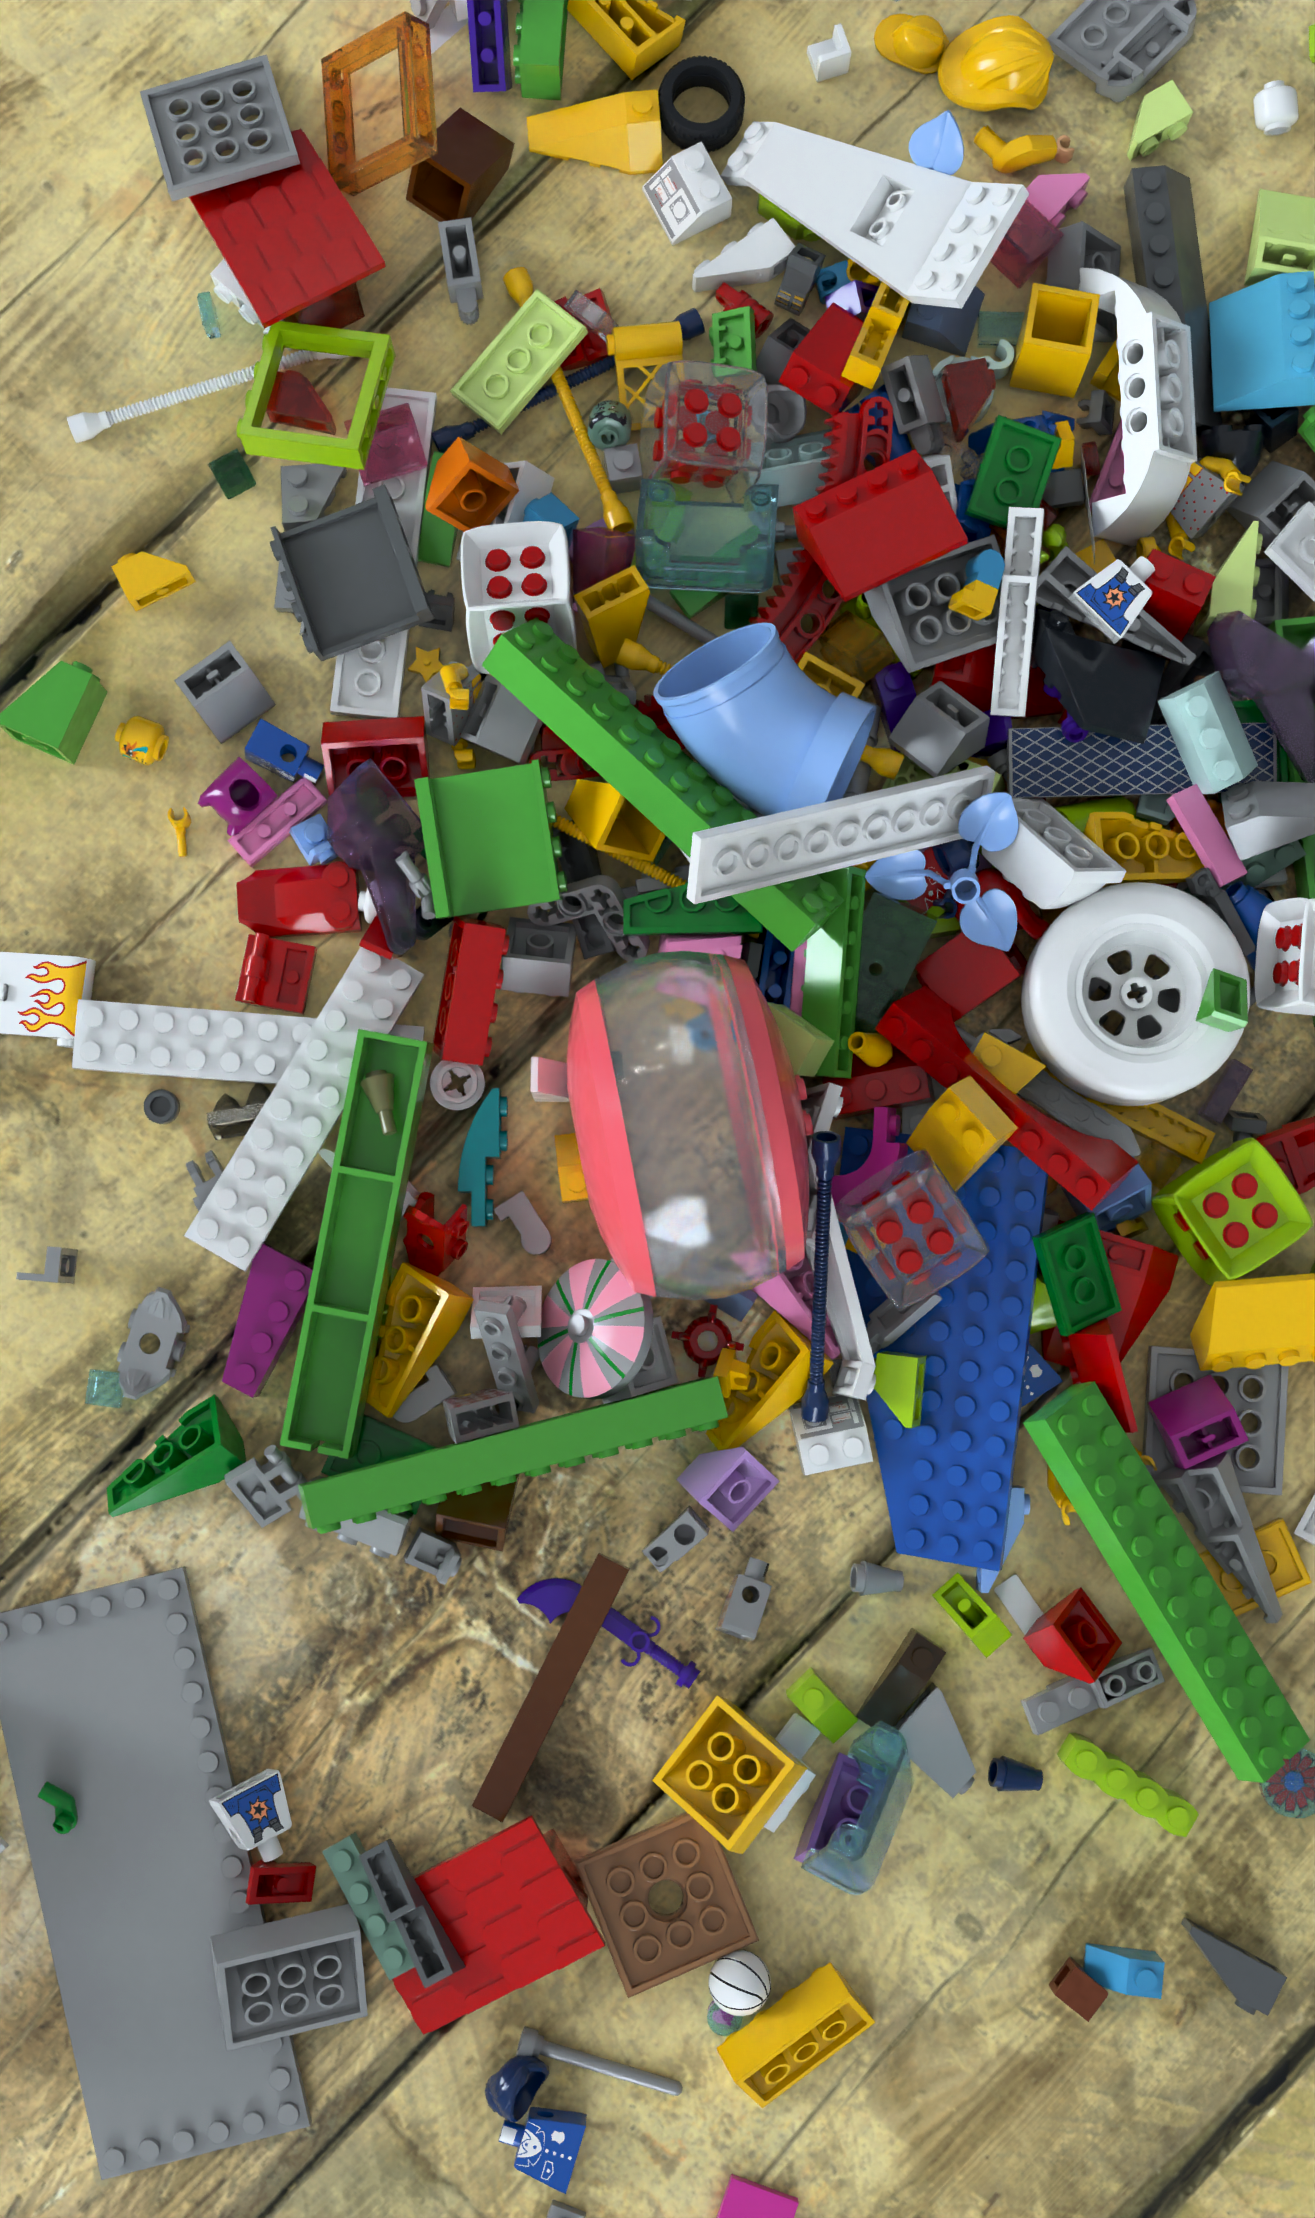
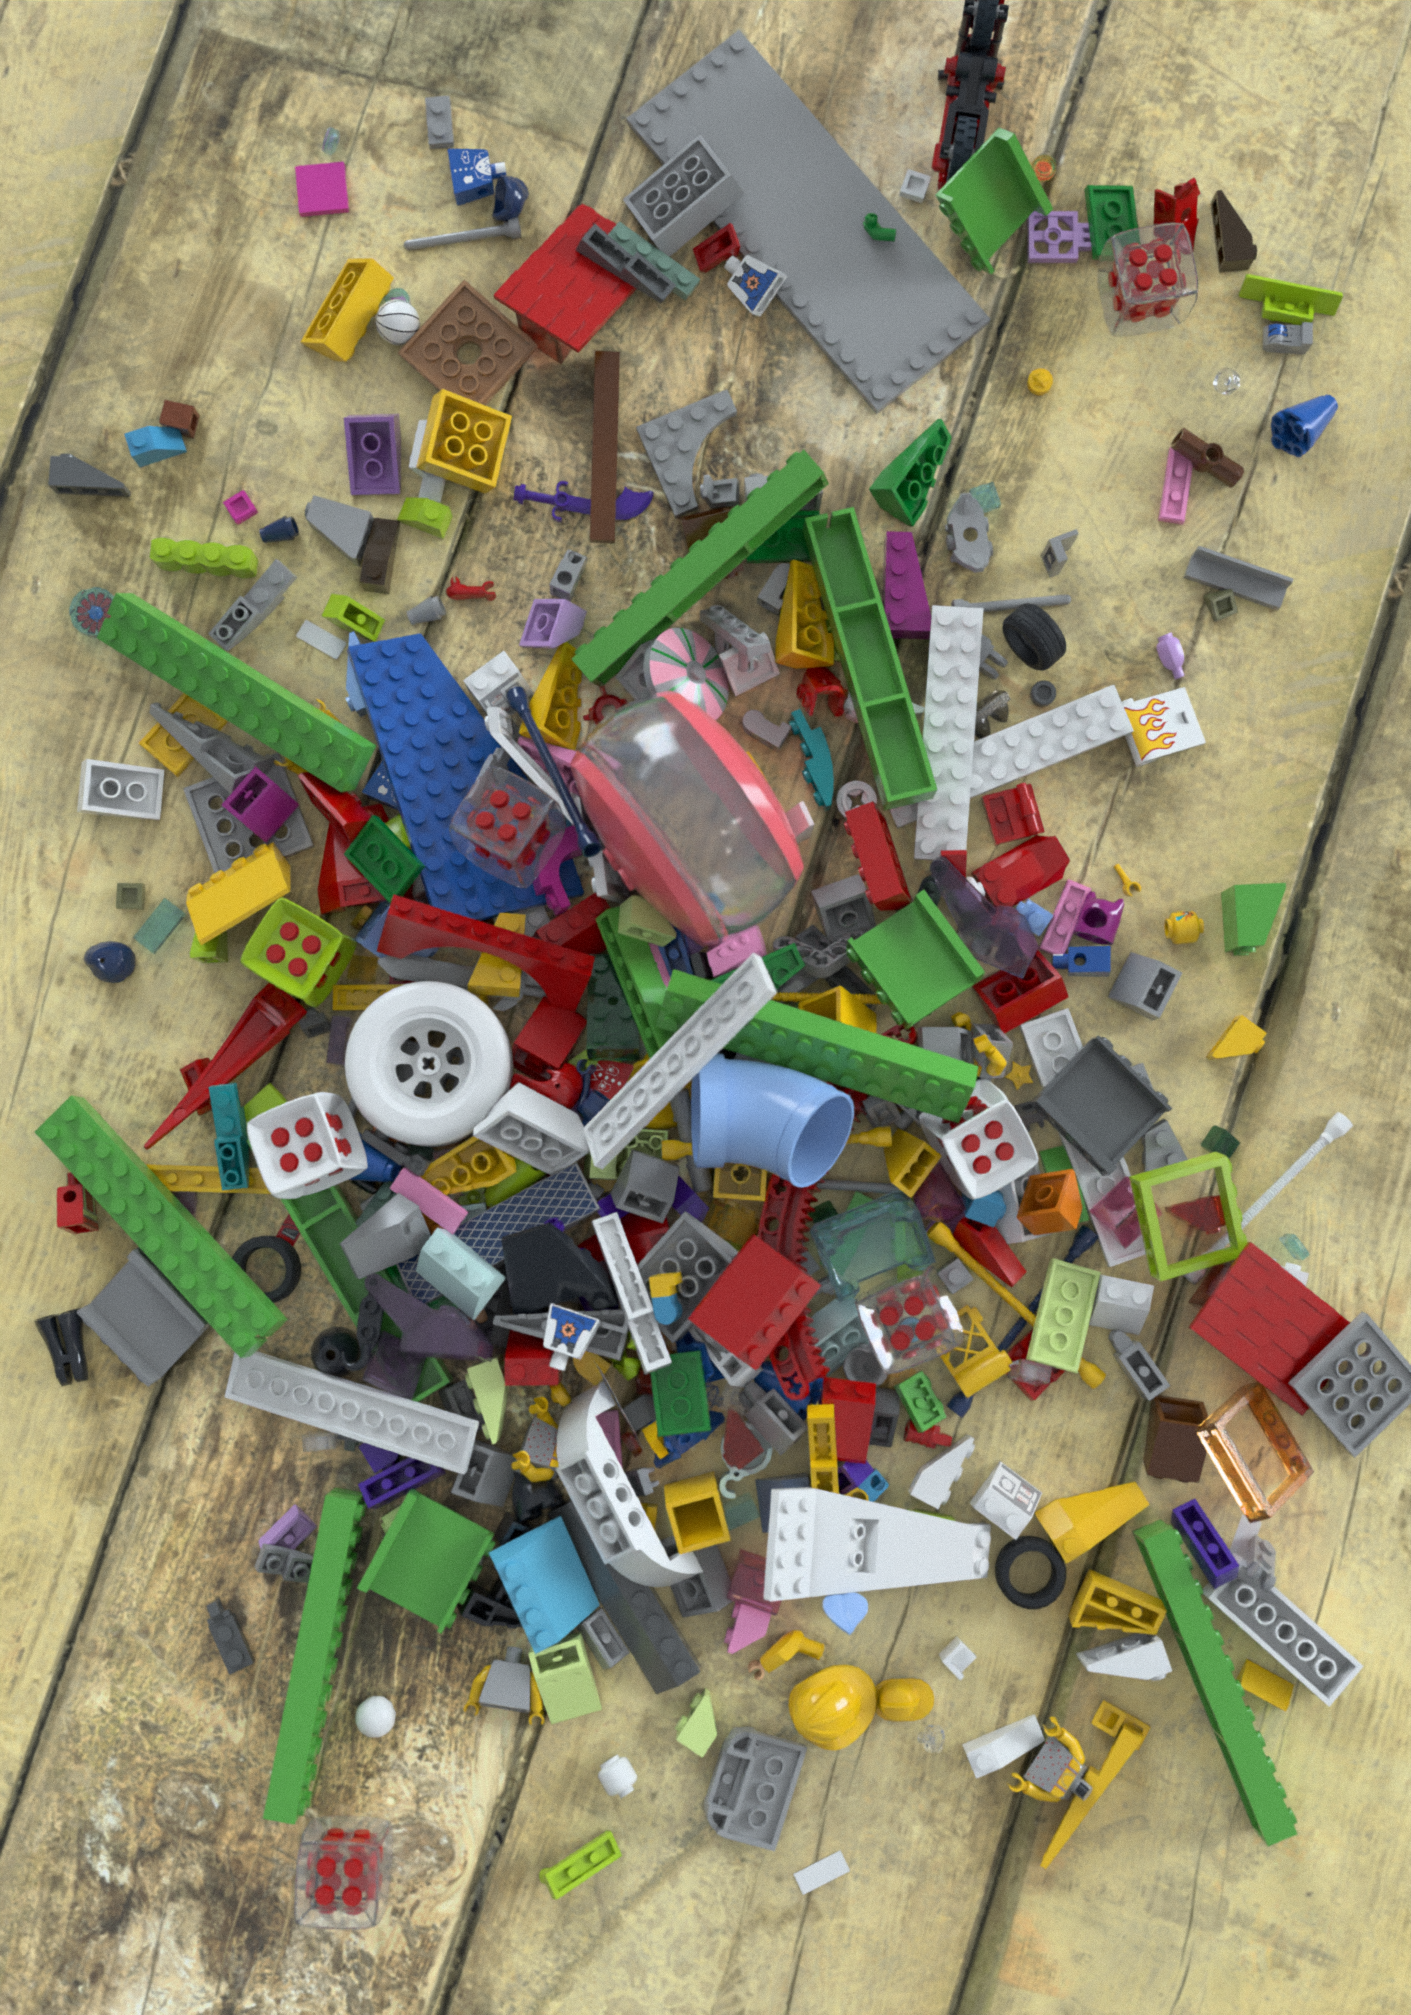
camera: 160 degrees right, 0 degrees up
light grey plate [224,1445,307,1528] -> none
olive cone [360,1070,397,1136] -> none
light grey piece [396,851,435,919] -> none
light grey torso [443,1388,520,1444] -> none
sand green head [587,400,632,451] -> none
yellow tile [713,1348,751,1398] -> none
light grey torso [715,1557,772,1642] -> none
dark grey leg [774,243,826,316] -> none
clear light blue windscreen [801,1720,914,1895] -> none
yellow cone [848,1032,893,1067] -> none
light blue plant [865,792,1019,952] -> none
lime slope [874,1351,926,1428] -> none
yellow slope [906,1076,1018,1194] -> none
red slope [1023,1587,1122,1684] -> none
bright green slope [1196,968,1248,1032] -> none
none -> dark pink tile [223,490,259,526]
none -> red piece [445,576,496,601]
none -> light grey slope [576,1608,630,1669]
none -> light grey plate [636,389,737,519]
none -> light grey piece [951,594,1071,612]
none -> red slope [953,1216,1026,1288]
none -> black tyre [1002,603,1066,671]
none -> white slope [1089,1274,1154,1335]

